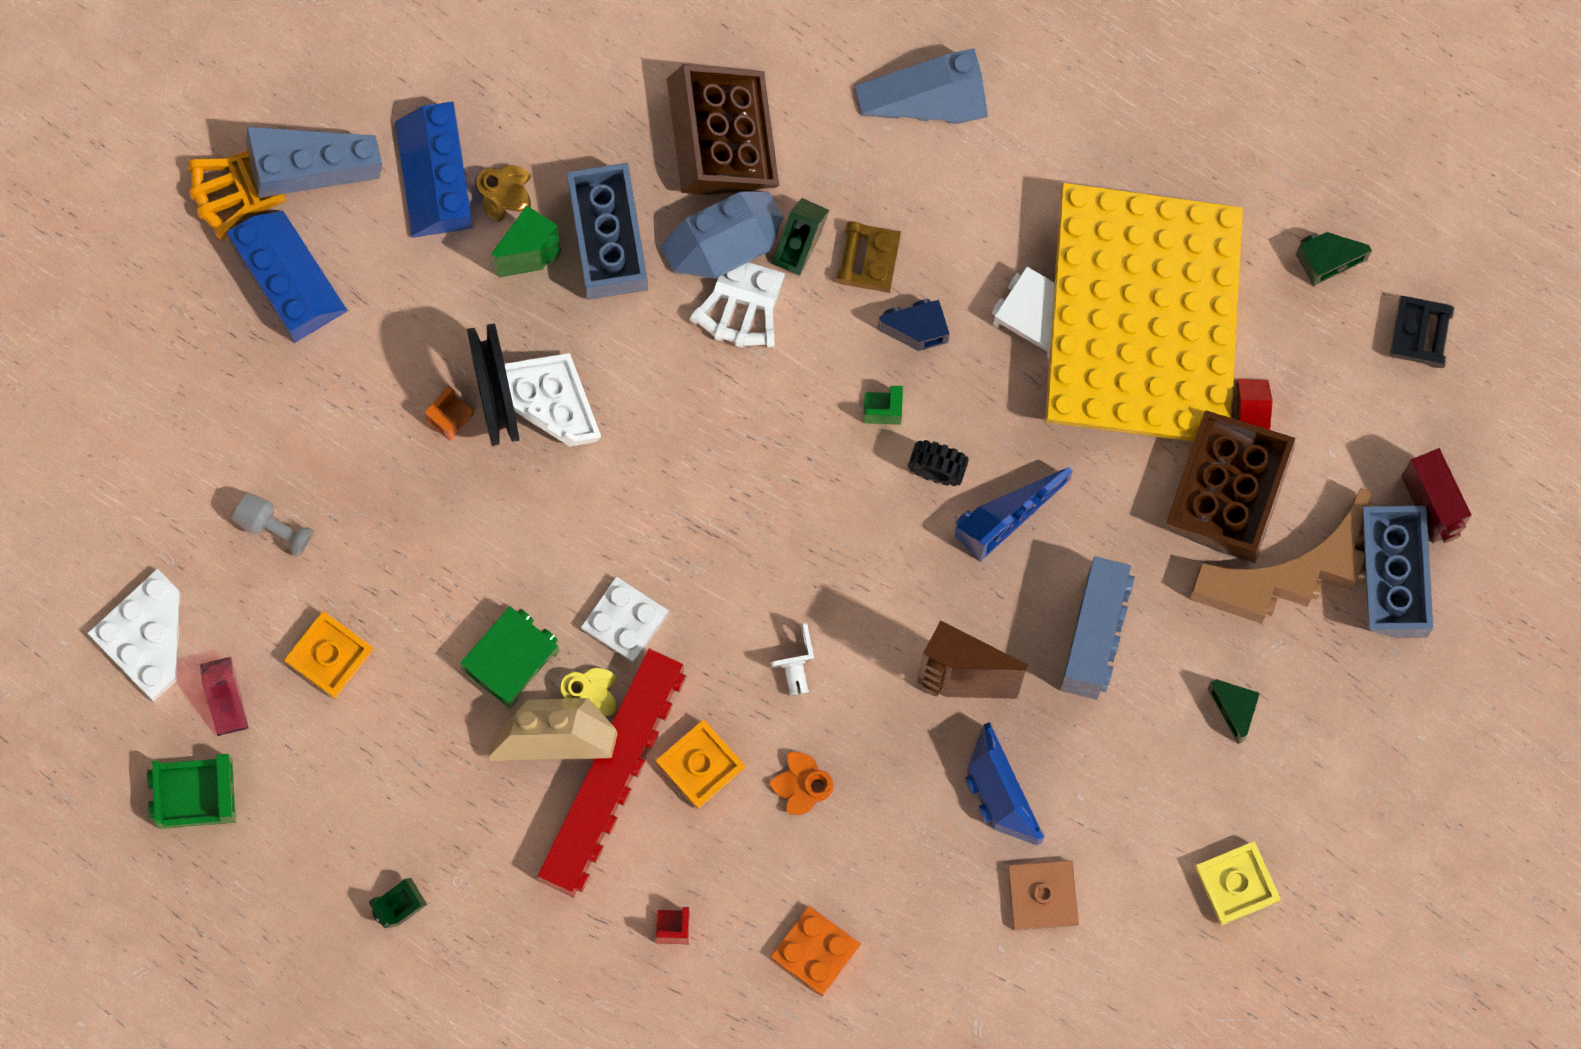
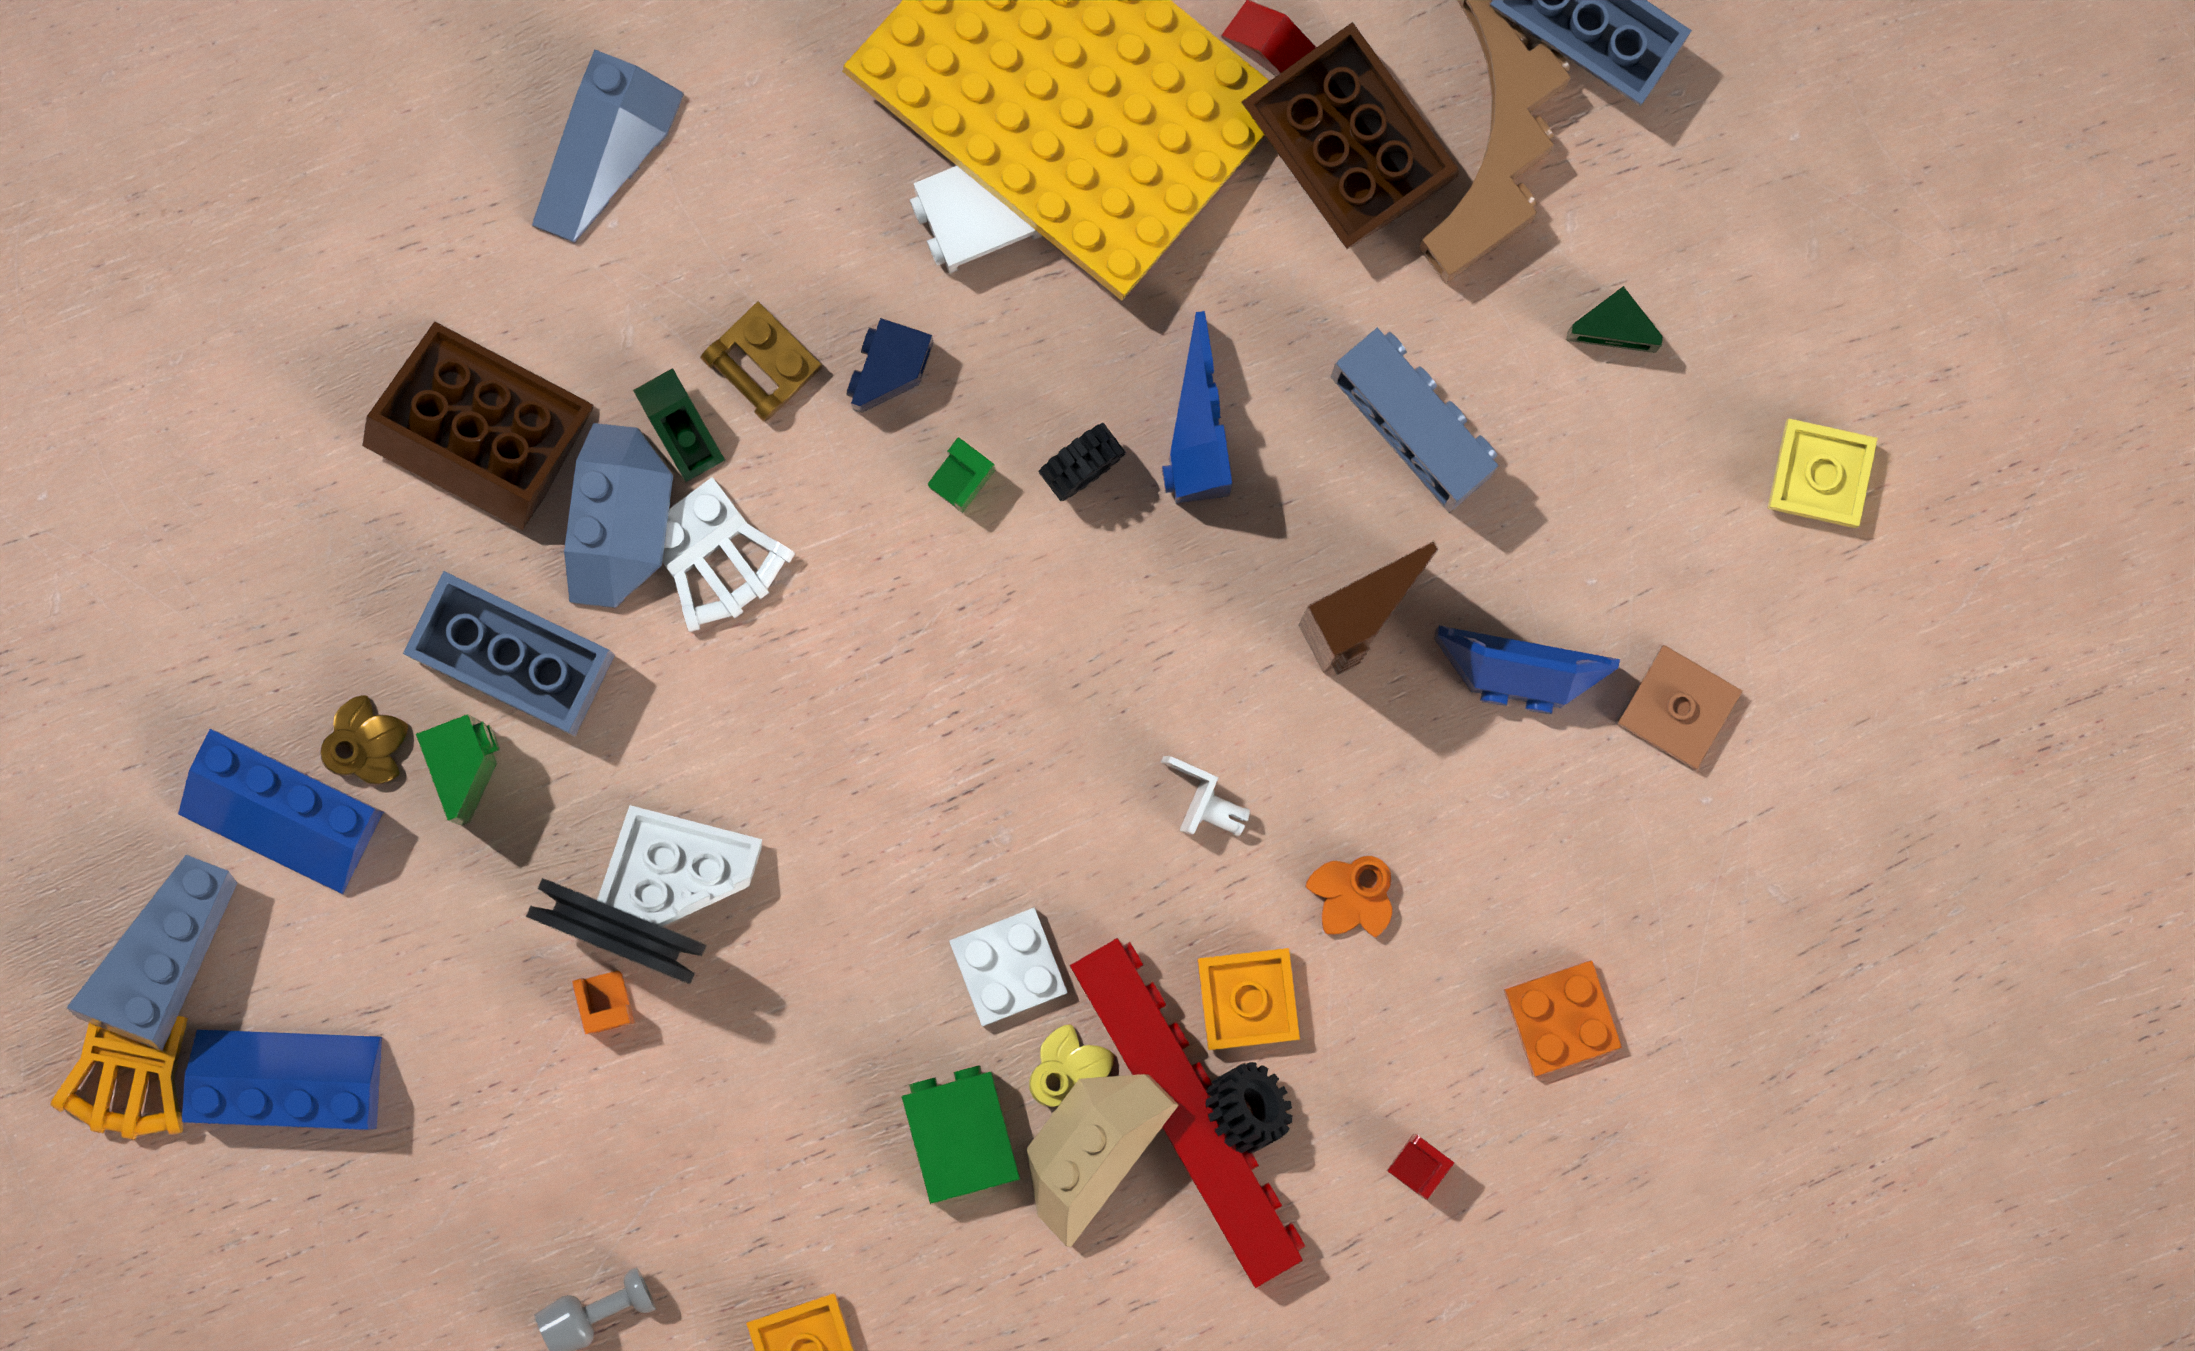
camera: 55 degrees left, 10 degrees up
none -> black tyre [1206,1062,1293,1153]

